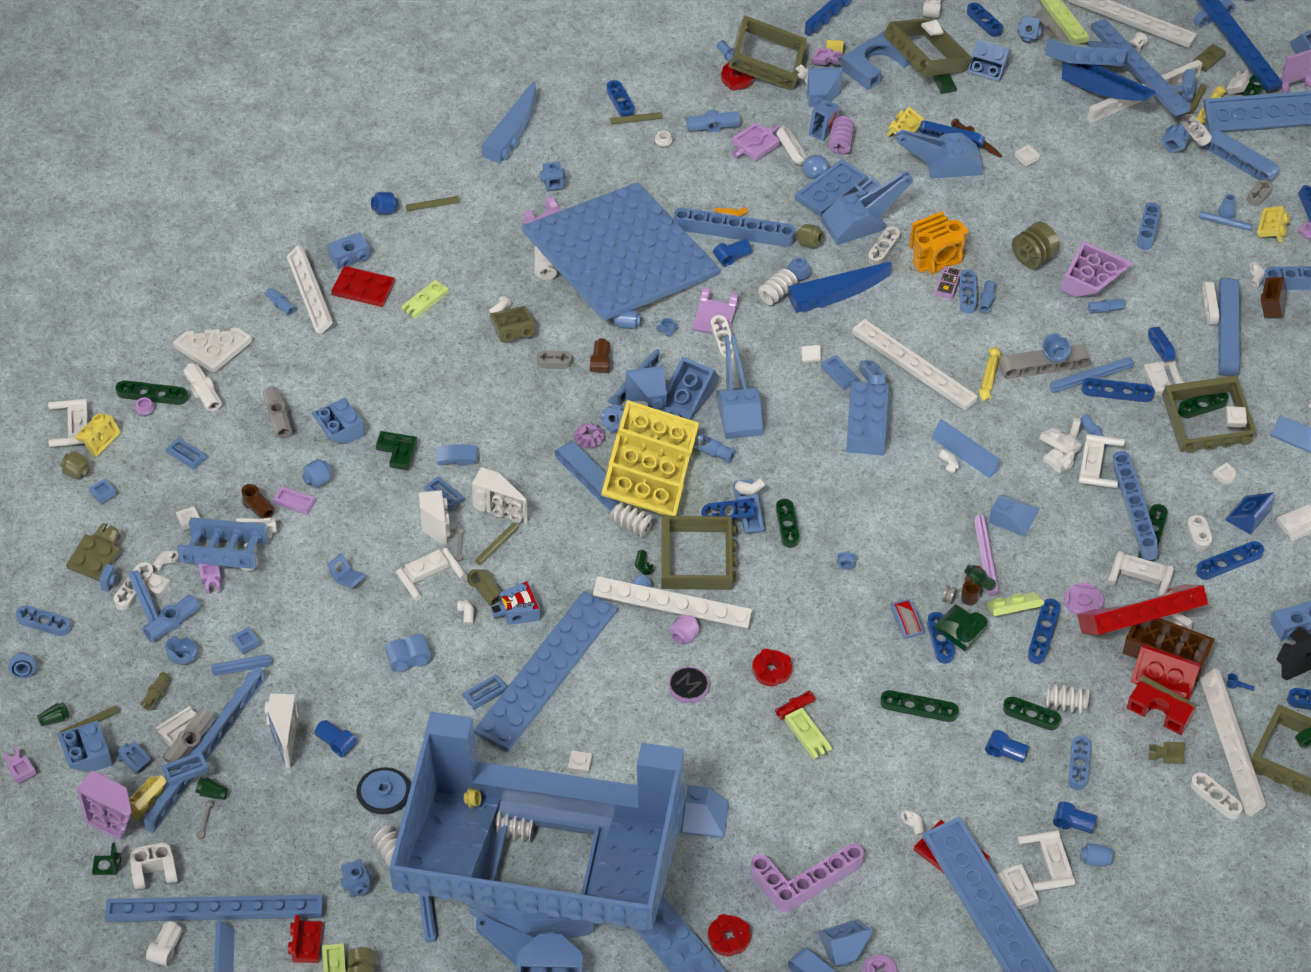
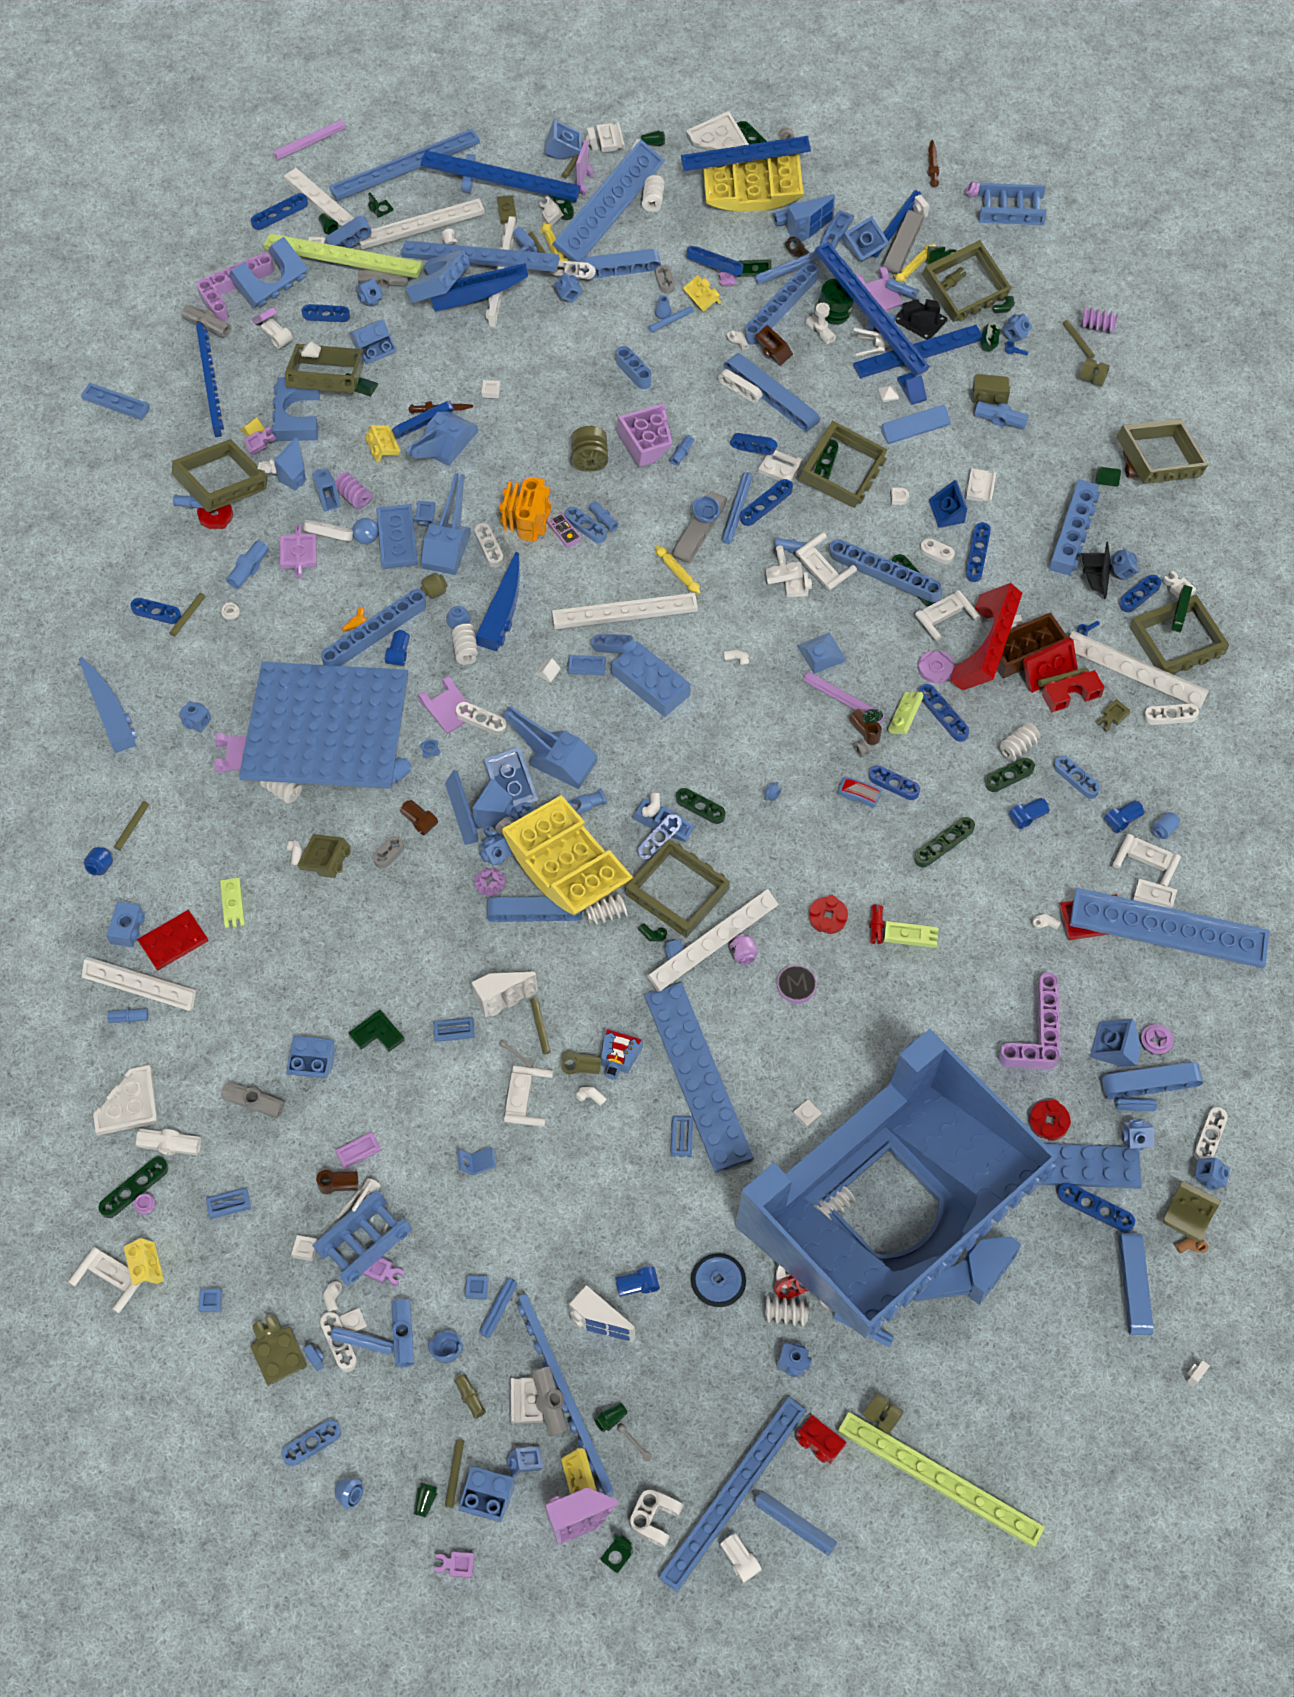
camera: 50 degrees left, 10 degrees up
olive head [60,452,90,480] -> none
medium blue tile [161,751,209,786] -> none
medium blue head [302,459,332,487] -> none
medium blue brick [385,634,431,672] -> none
white slope [419,490,450,544] -> none
medium blue slope [436,444,478,466] -> none
light yellow plate [464,788,481,809] -> none
medium blue slope [932,419,1000,478] -> none
dark green slope [934,604,988,651] -> none
white plate [1225,406,1247,427] -> none

